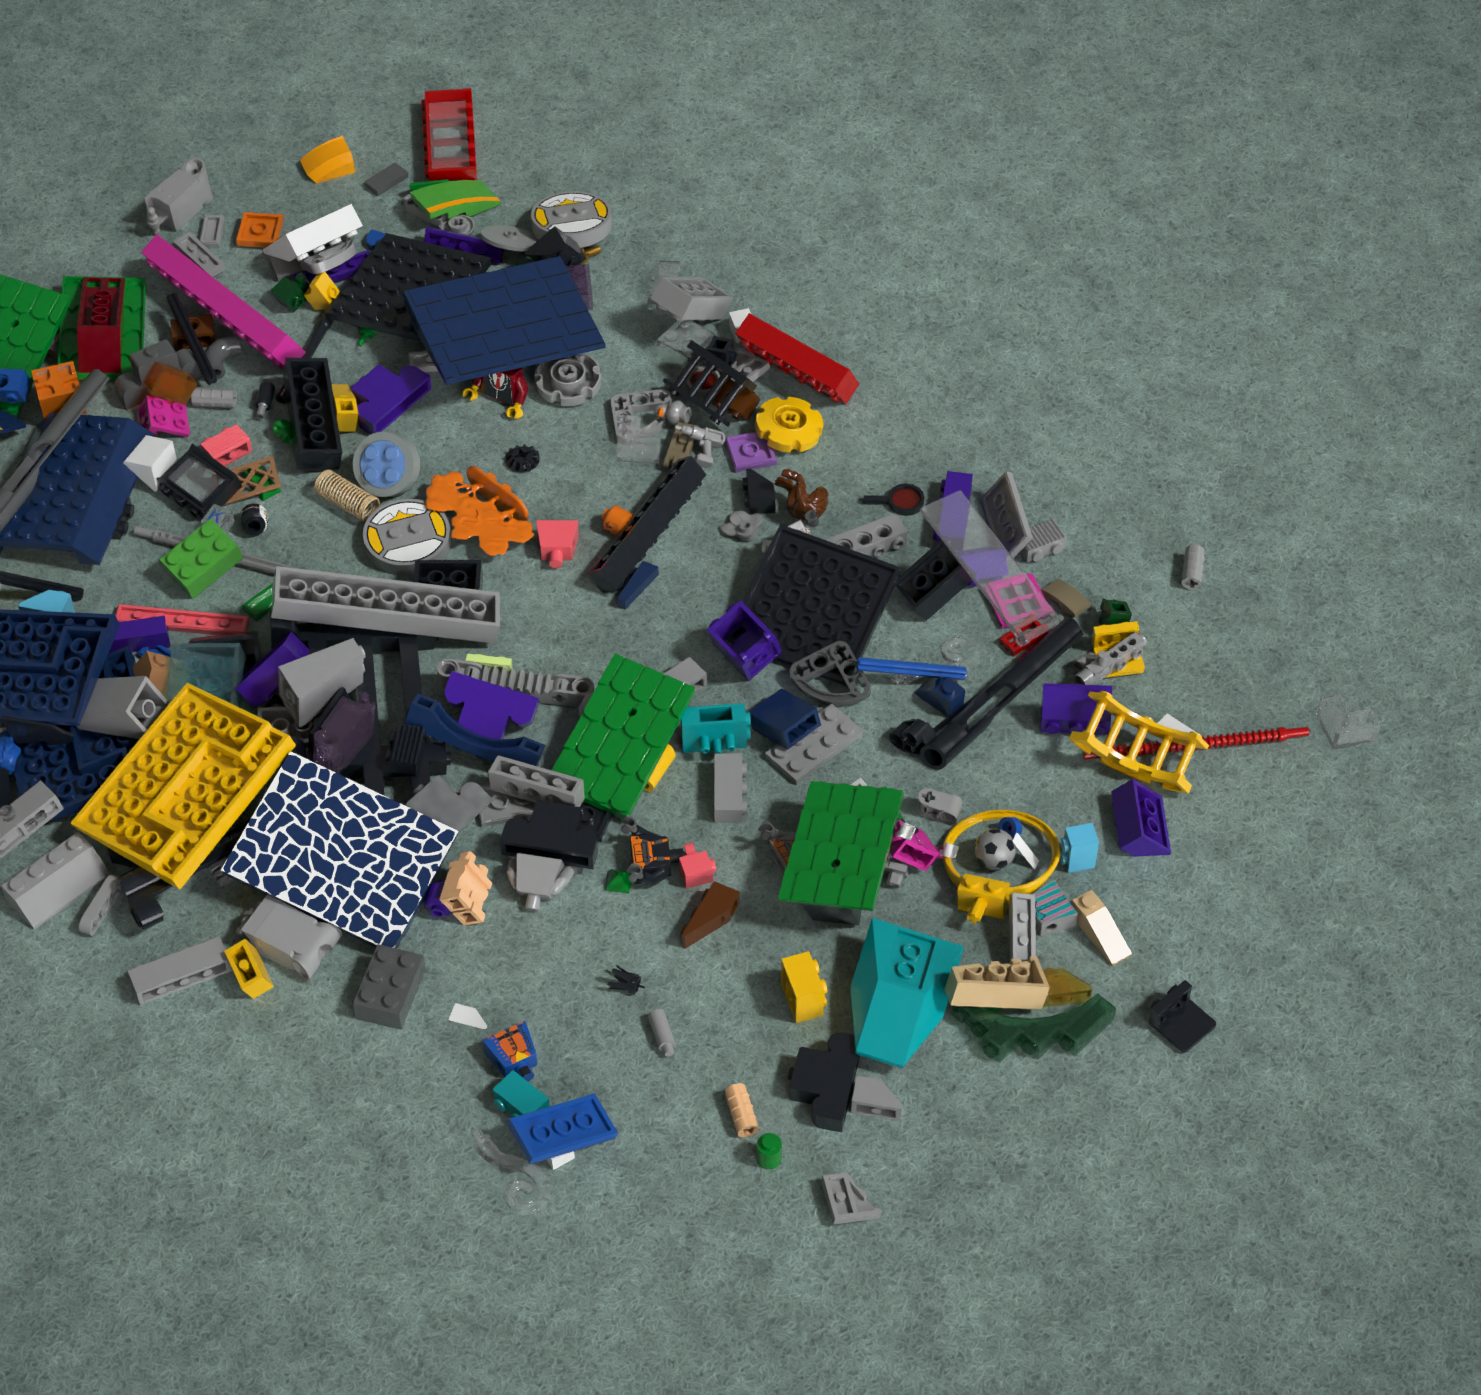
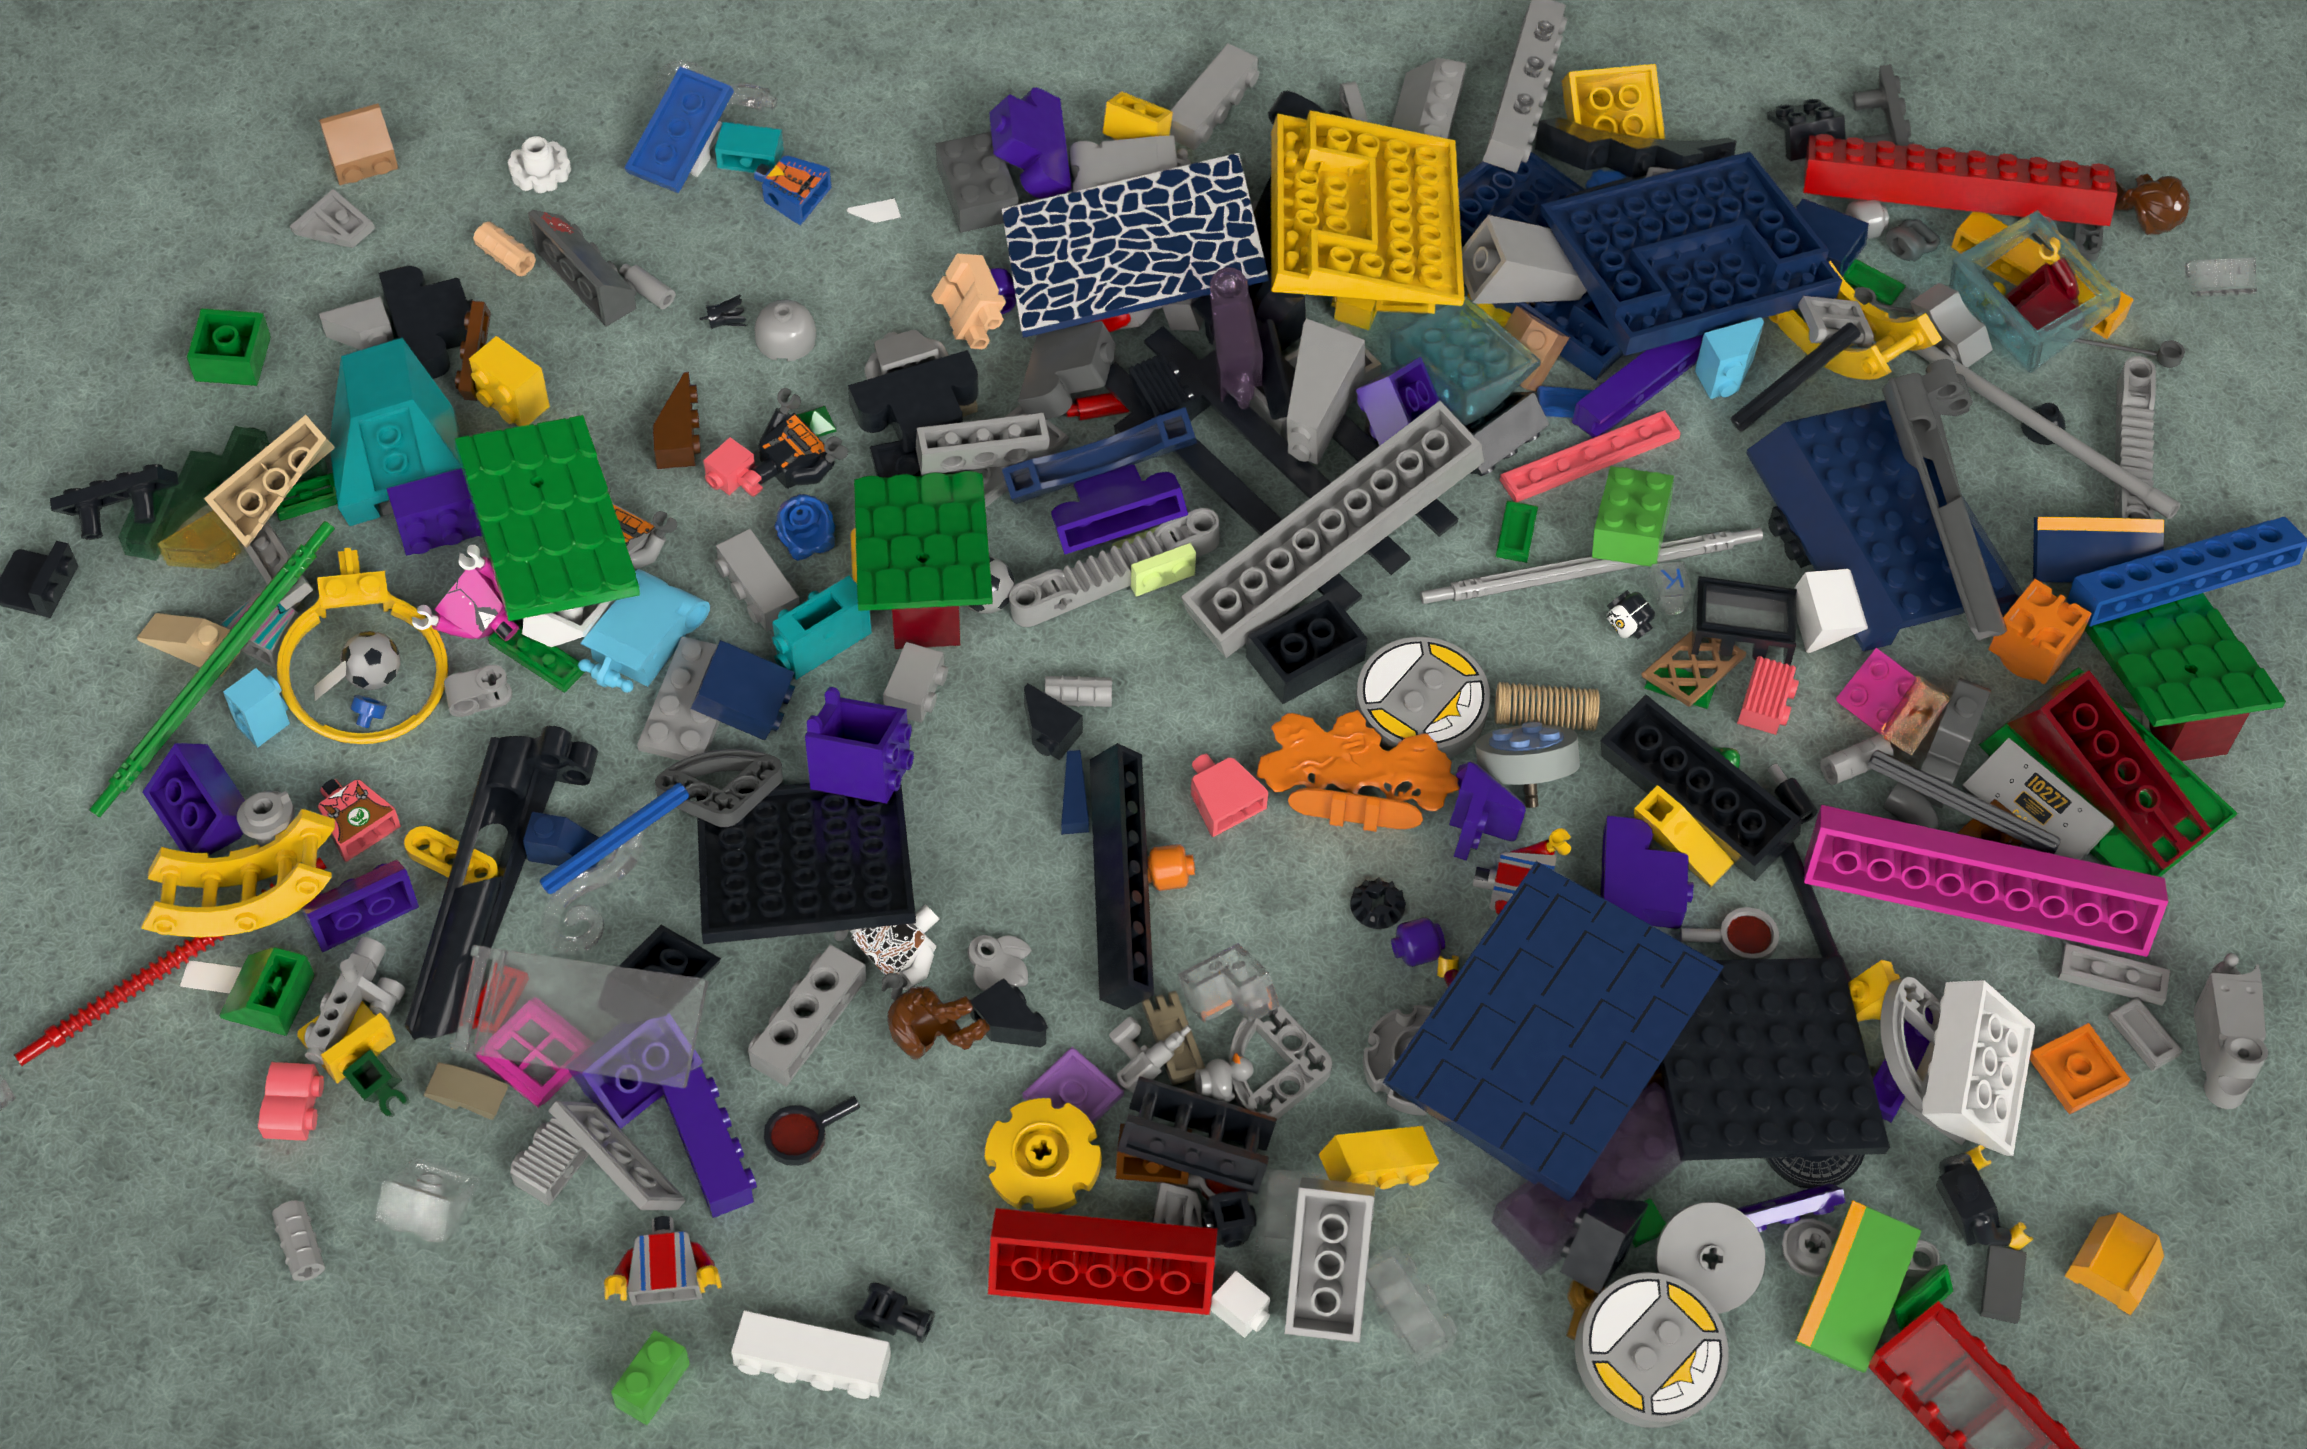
camera: 145 degrees right, 5 degrees up
dark green brick [270,272,311,313] -> none
blue tile [366,229,386,250] -> none
green brick [757,1133,782,1169] -> none
none -> black plate [50,464,179,540]
none -> green axle [89,521,335,818]
none -> green brick [187,308,271,386]
none -> green slope [219,947,315,1036]
none -> light grey piece [237,791,295,847]
none -> coral brick [258,1062,324,1141]
none -> torso [318,779,401,862]
none -> slope [319,103,398,185]
none -> clear slope [375,1157,480,1242]
none -> dark purple brick [386,468,483,556]
none -> yellow plate [404,826,498,885]
none -> reddish brown plate [455,301,491,401]
none -> white plant [508,136,571,193]
none -> dark grey slope [528,210,637,327]
none -> medium azure piece [578,569,710,693]
none -> torso [604,1216,722,1306]
none -> bright green brick [611,1330,690,1425]
none -> white brick [731,1311,891,1399]
none -> light grey cylinder [754,299,817,361]
none -> blue hair [774,494,836,561]
none -> black connector [854,1282,935,1343]
none -> dark purple brick [989,87,1072,199]
none -> black slope [1024,683,1083,760]
none -> light grey axle [1045,675,1112,708]
none -> yellow brick [1319,1126,1439,1189]
none -> dark purple head [1391,917,1445,967]
none -> dark purple piece [1449,761,1526,861]
none -> torso [1473,828,1571,915]
none -> piece [1680,907,1779,960]
none -> black torso [1936,1145,2033,1251]
none -> light grey tile [1962,738,2114,860]

